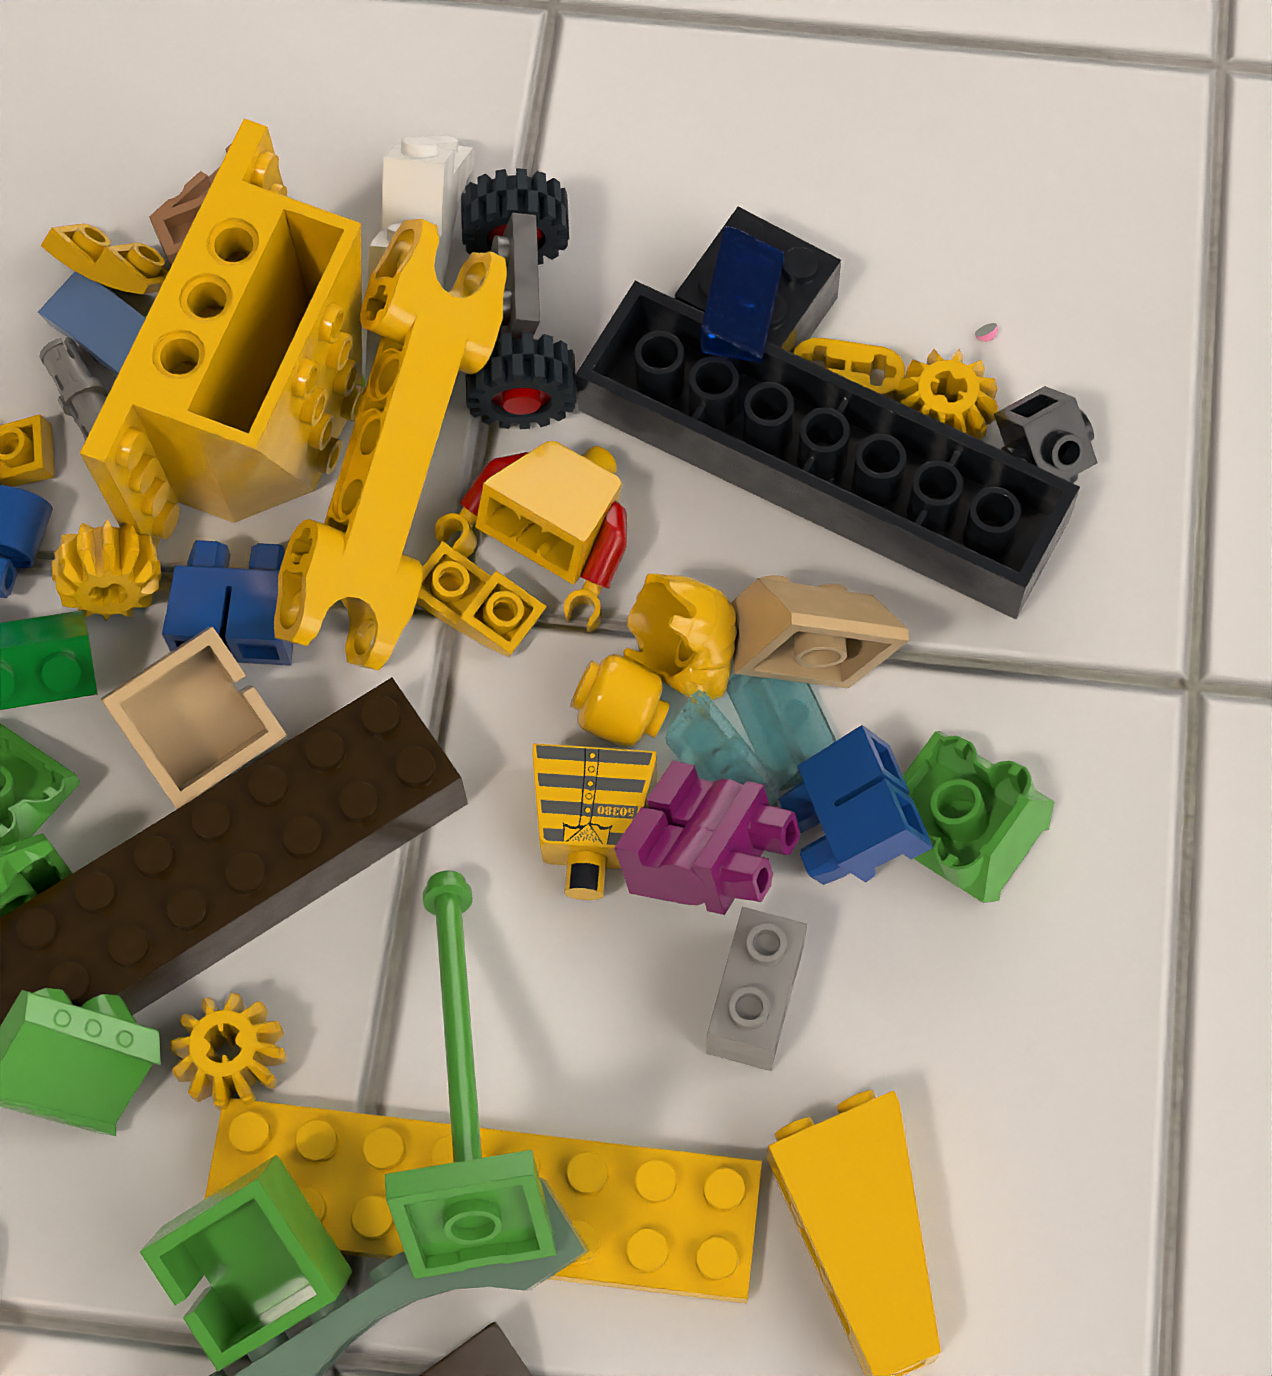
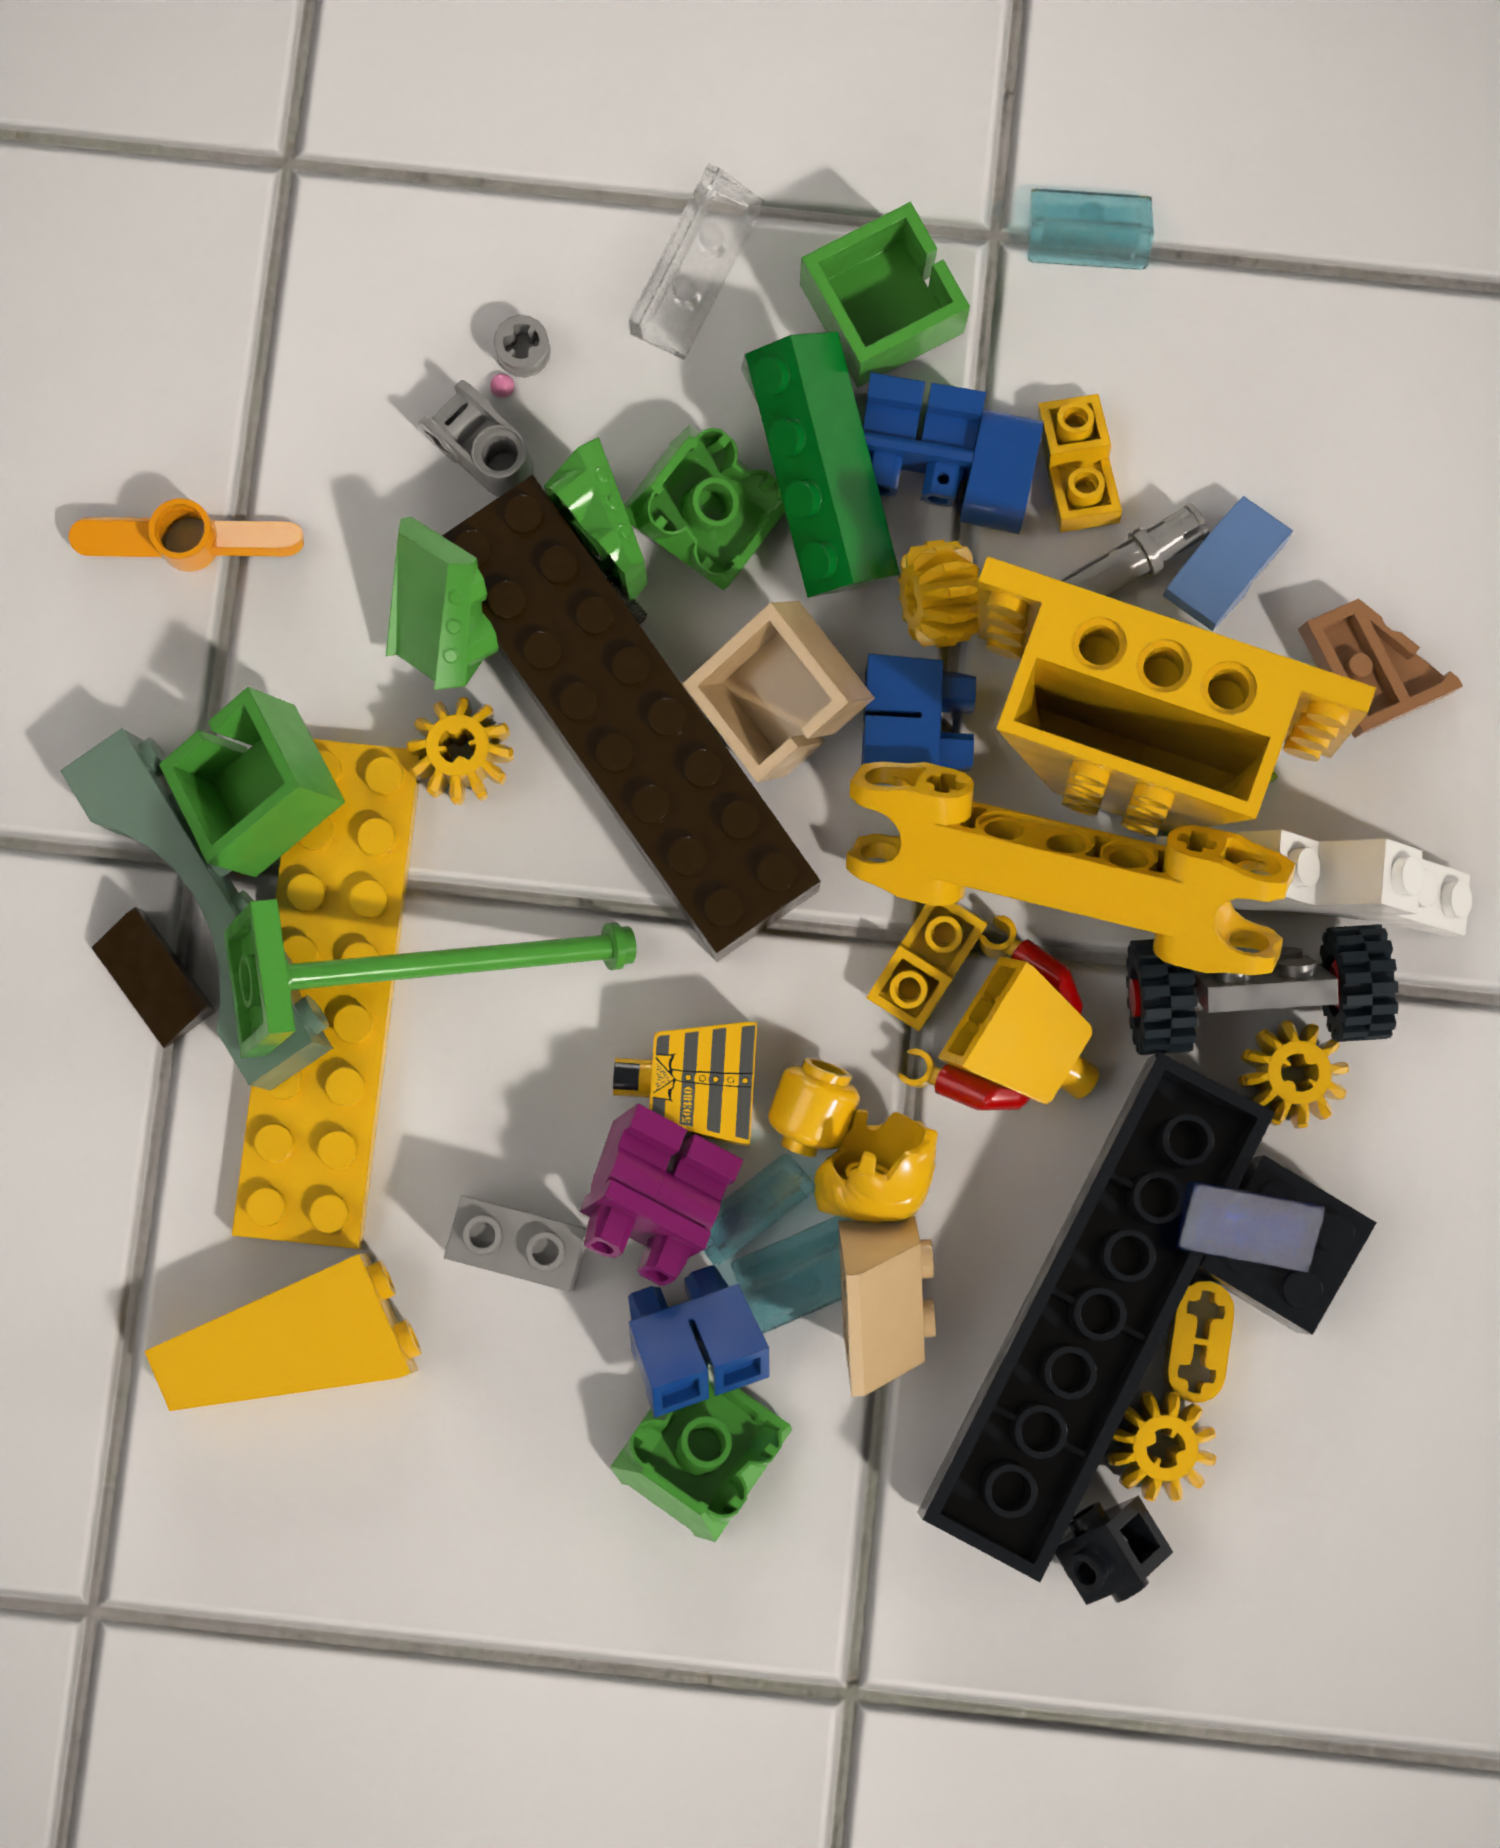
camera: 85 degrees right, 15 degrees up
yellow slope [41,223,169,294] -> none
piece [975,323,998,342] -> none
none -> yellow gear [1238,1020,1349,1129]

